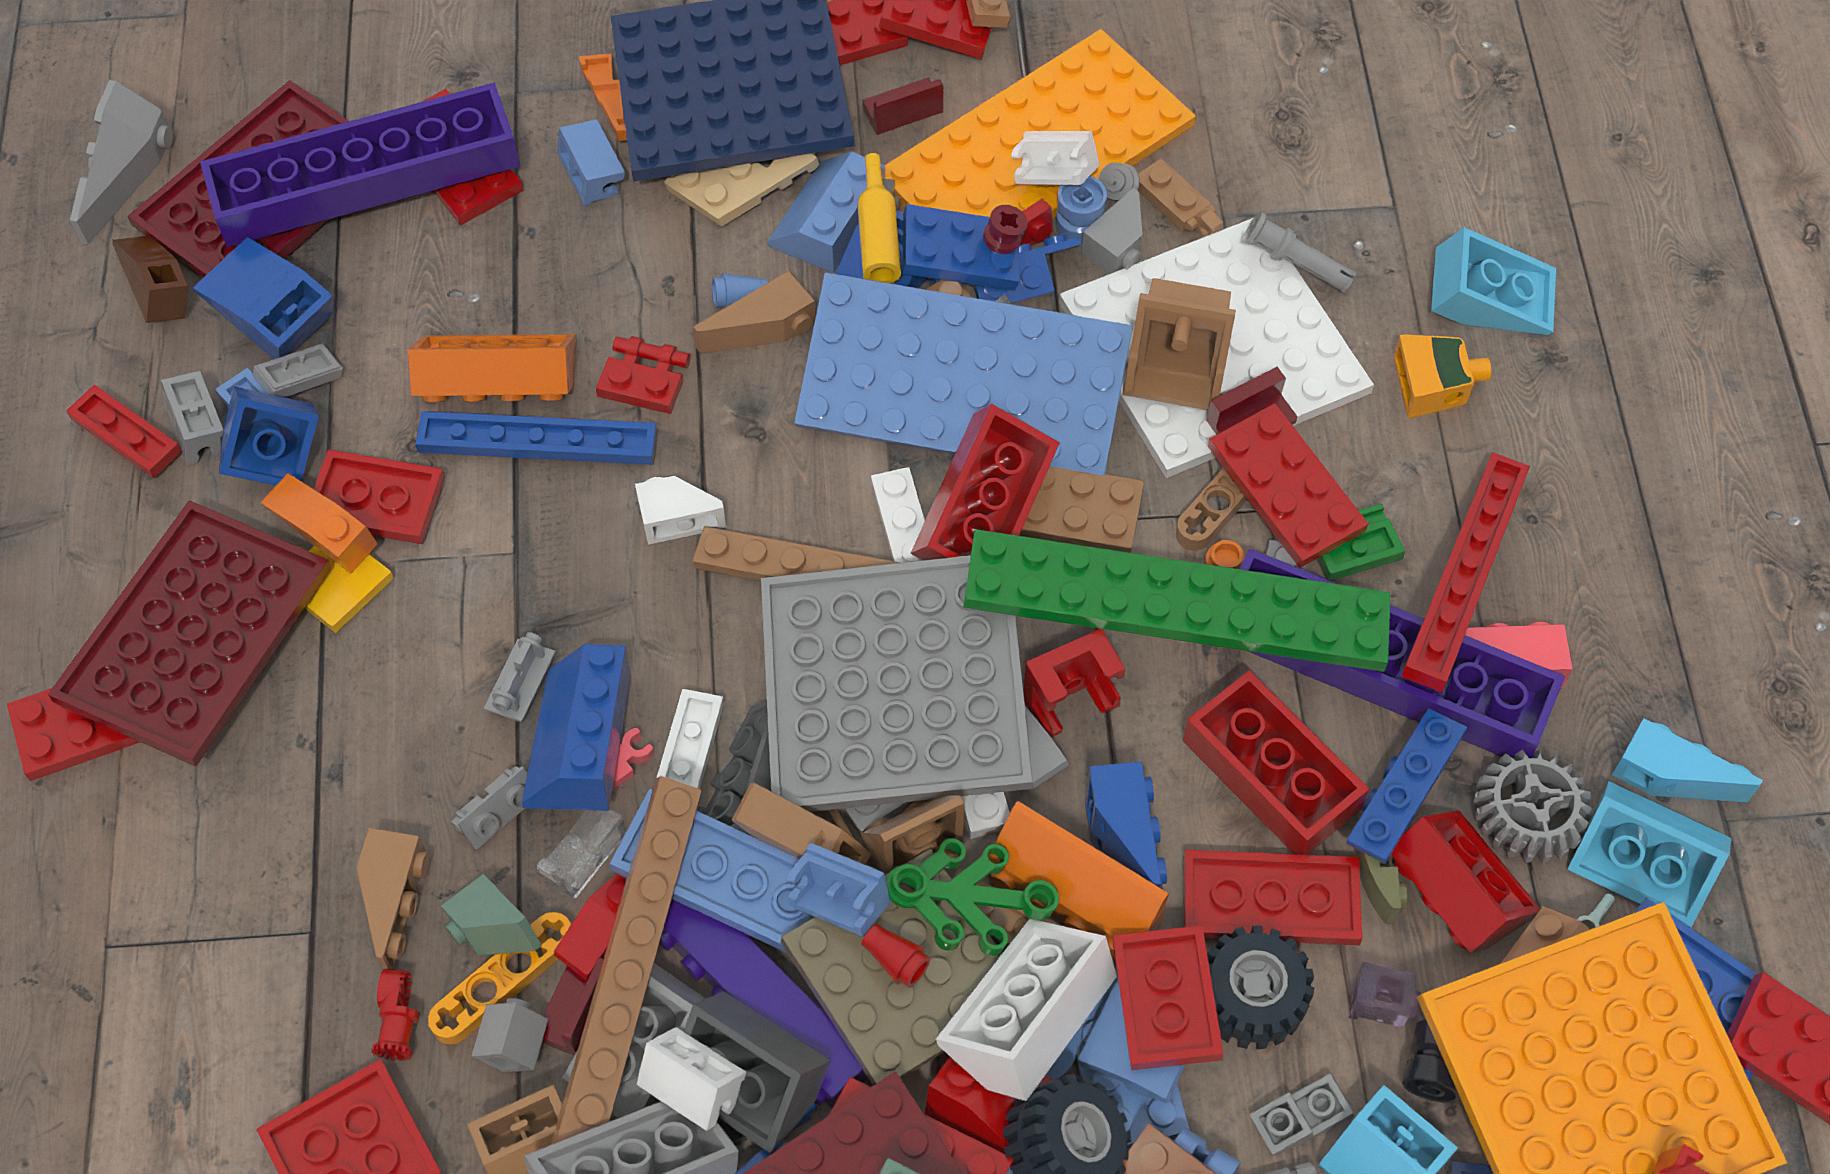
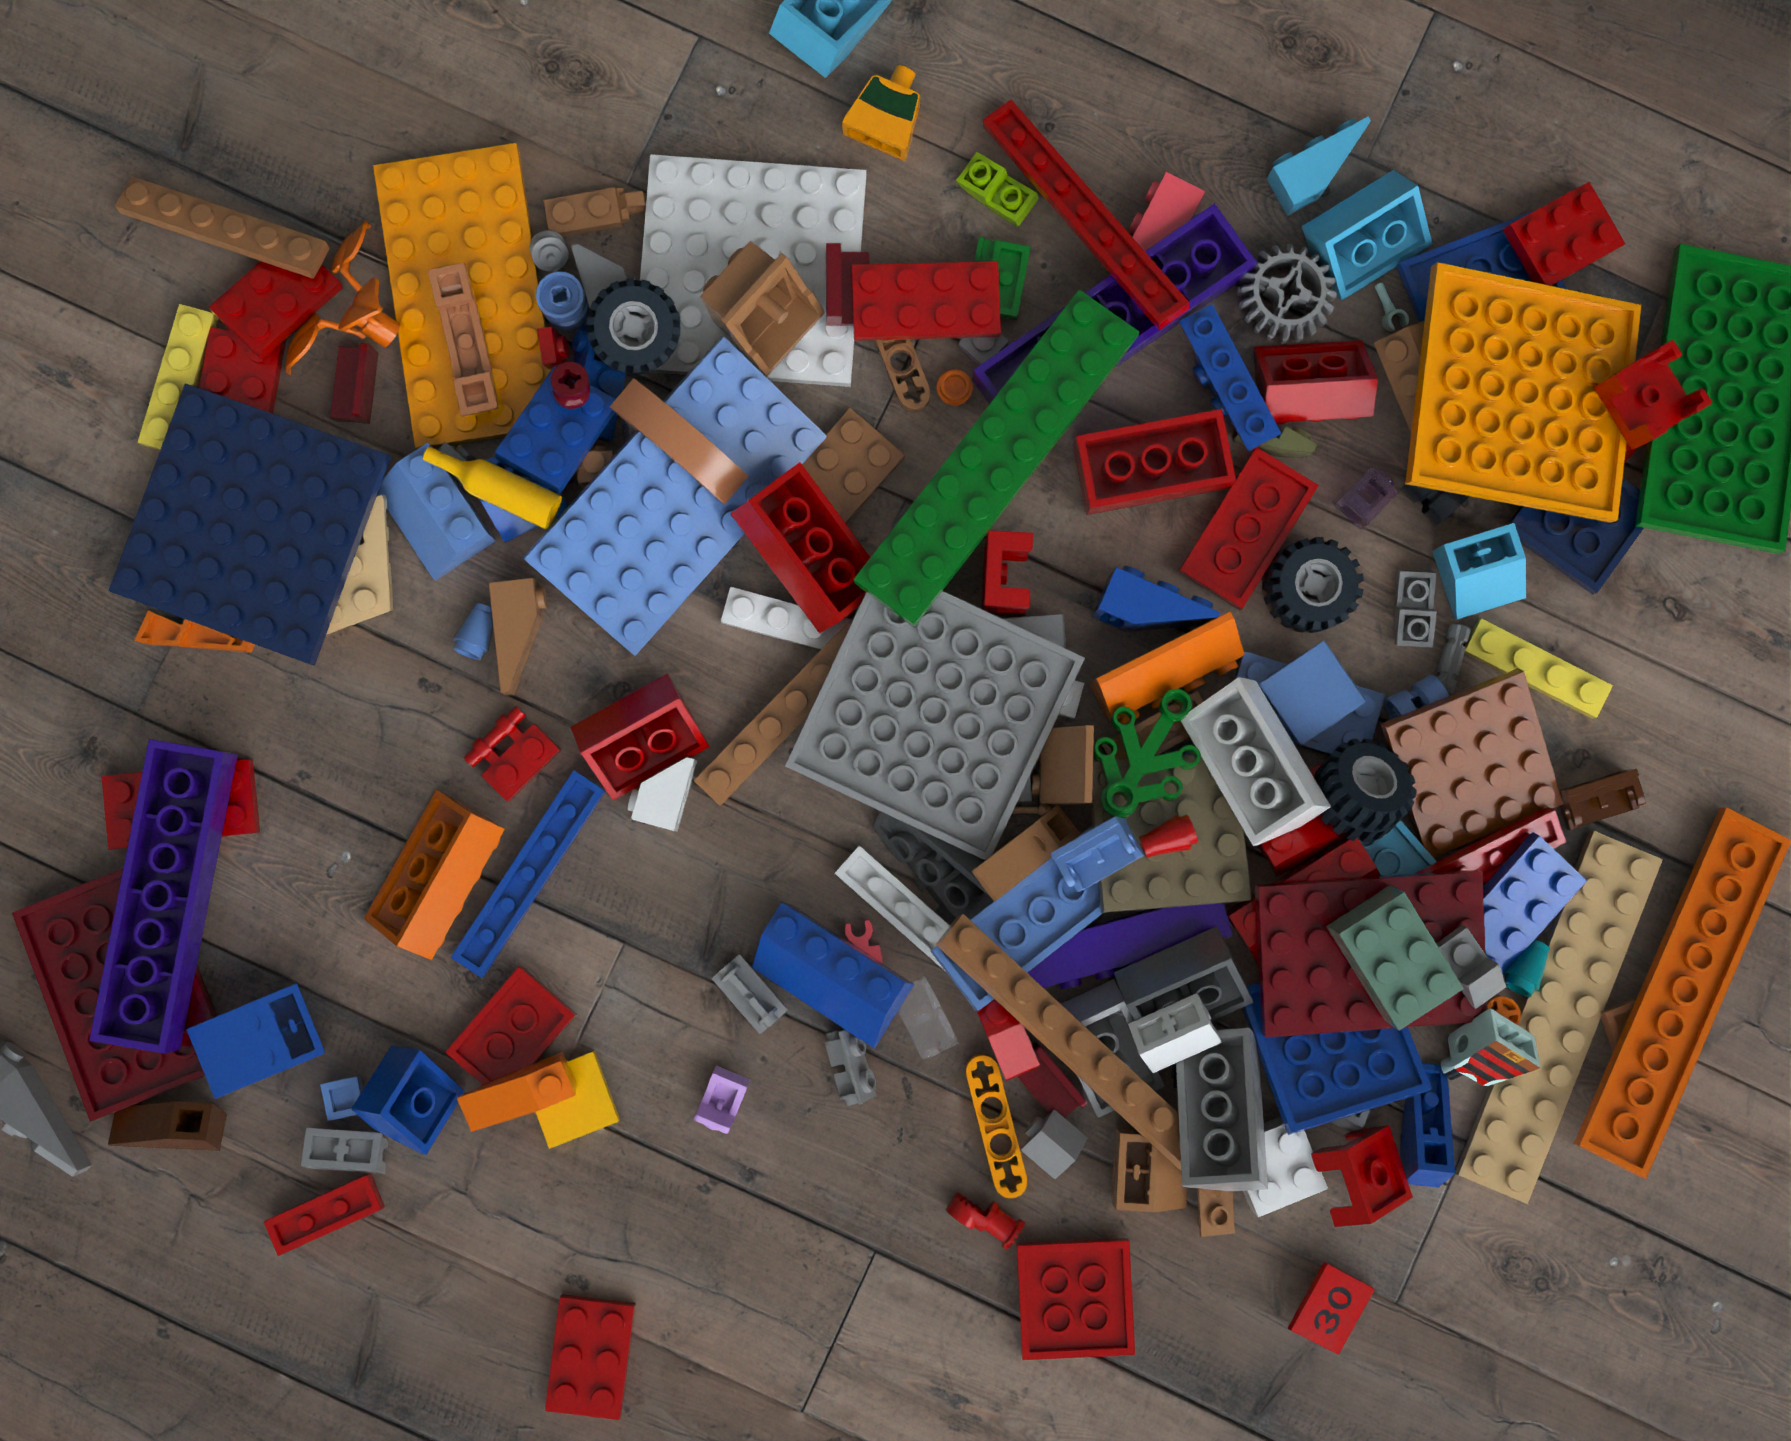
camera: 65 degrees left, 25 degrees up
dark red plate [48,500,331,767] -> none
light grey plate [253,343,343,397] -> none
medium nougat slope [356,828,430,969] -> none
sand green slope [441,874,542,956] -> none
medium blue hinge [557,120,625,206] -> none
white hinge [1011,131,1100,185] -> none
red plate [1113,925,1223,1071] -> none
light grey pin [1243,211,1356,293] -> none
none -> orange plant [285,220,400,376]
none -> nougat slope [428,262,499,417]
none -> red slope [570,673,709,801]
none -> black wheel [586,278,681,375]
none -> nougat slope [610,378,749,505]
none -> lavender bracket [694,1065,750,1134]
none -> lime slope [956,152,1039,228]

